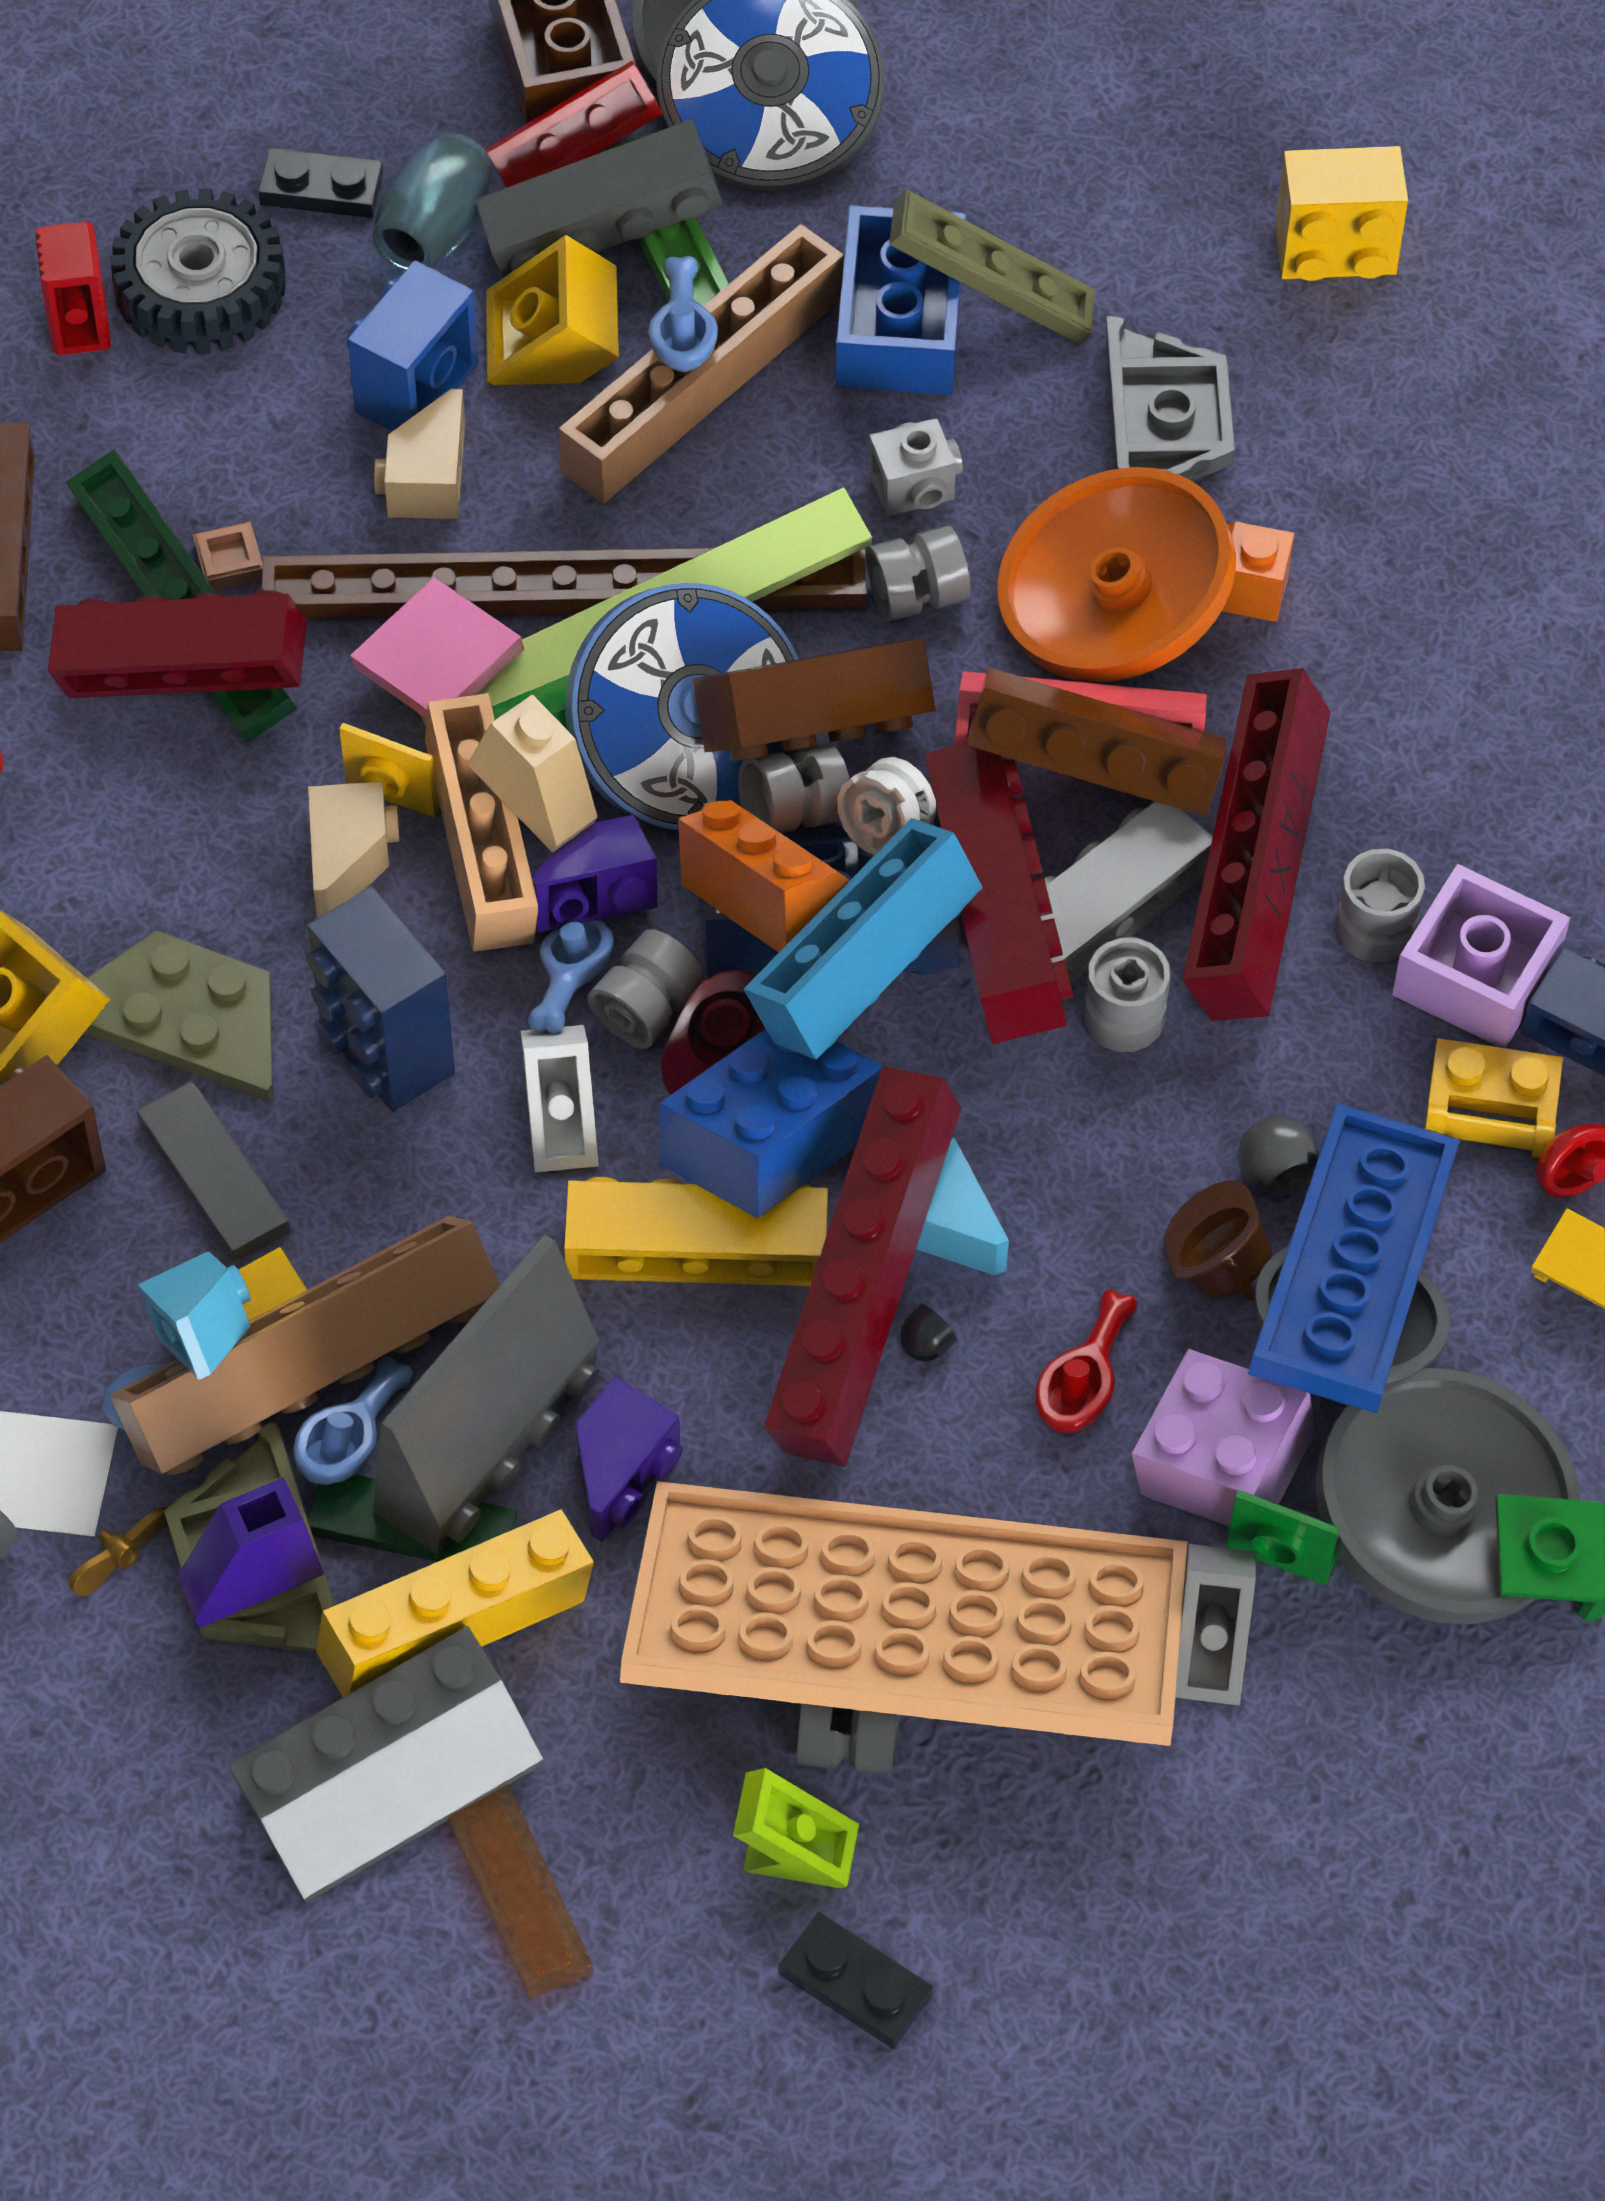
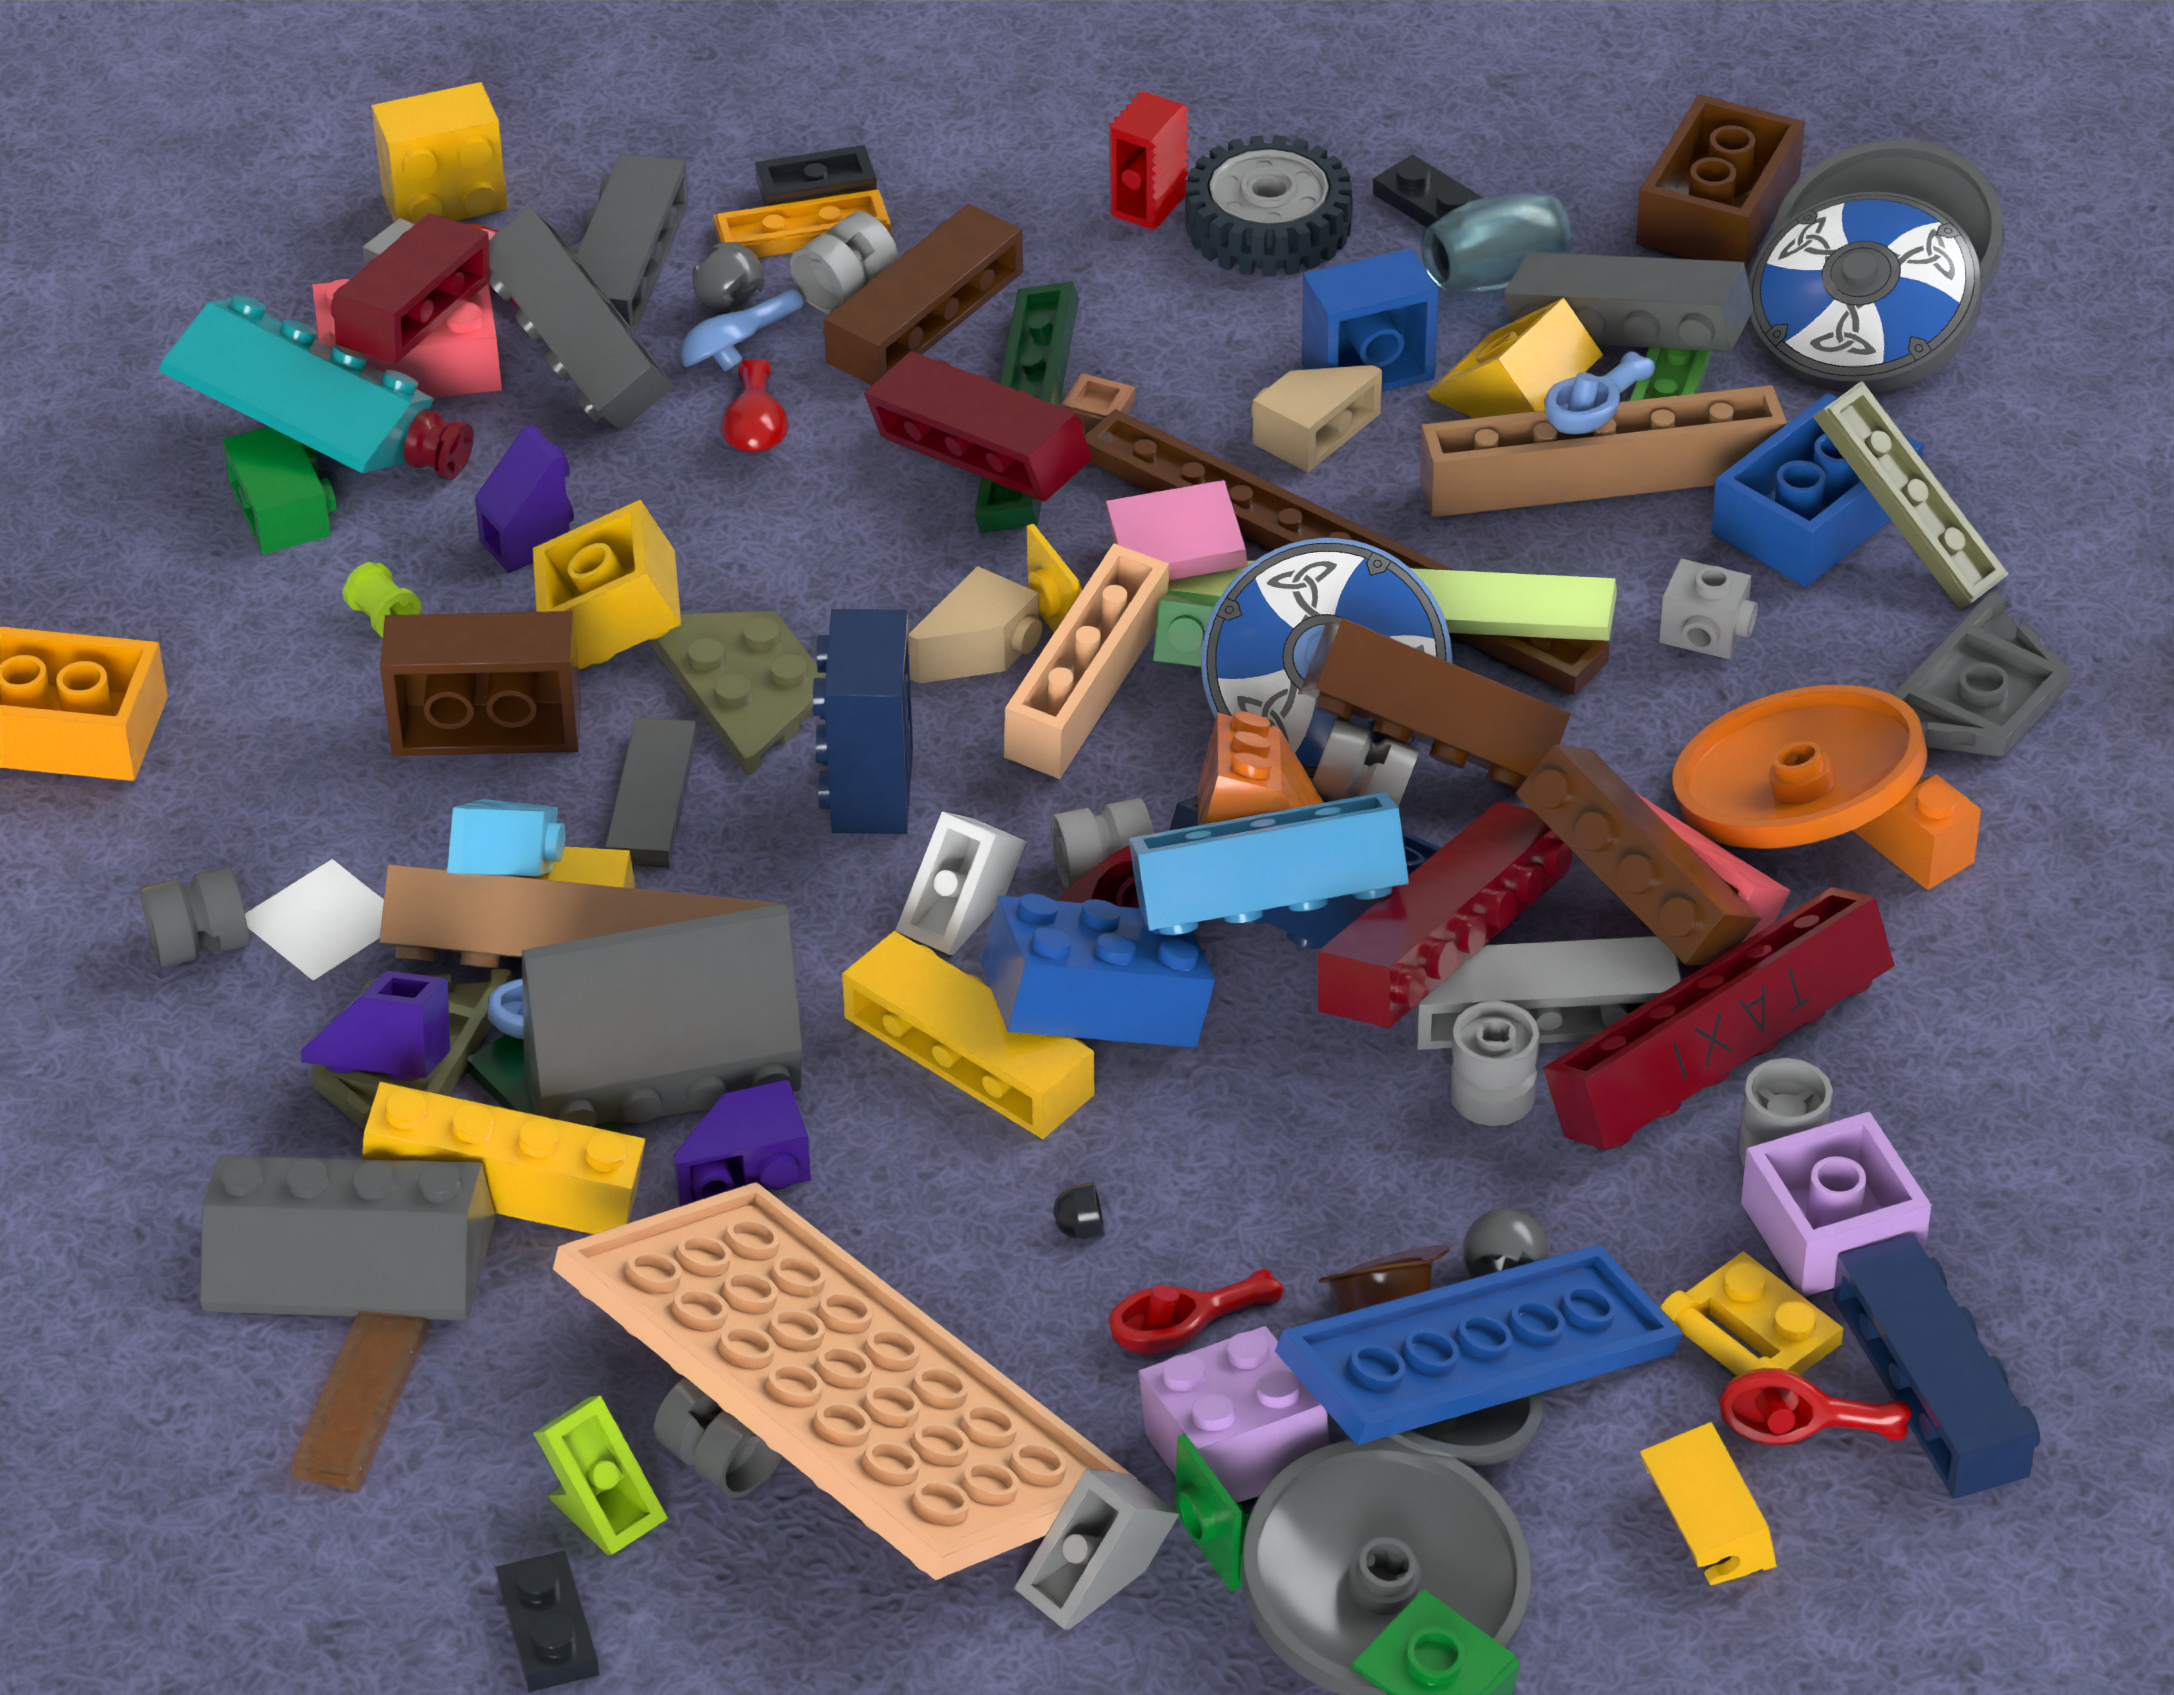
camera: 40 degrees right, 15 degrees down
pearl gold piece [68,1506,167,1597] -> none
tan slope [467,694,598,853] -> none
red plate [484,61,663,188] -> none
medium blue piece [528,920,614,1033] -> none
dark purple slope [533,815,658,933] -> none
dark red brick [764,1066,961,1467] -> none
white wheel [837,757,936,855] -> none
light grey wheel [866,525,971,622] -> none
medium azure slope [916,1138,1009,1276] -> none

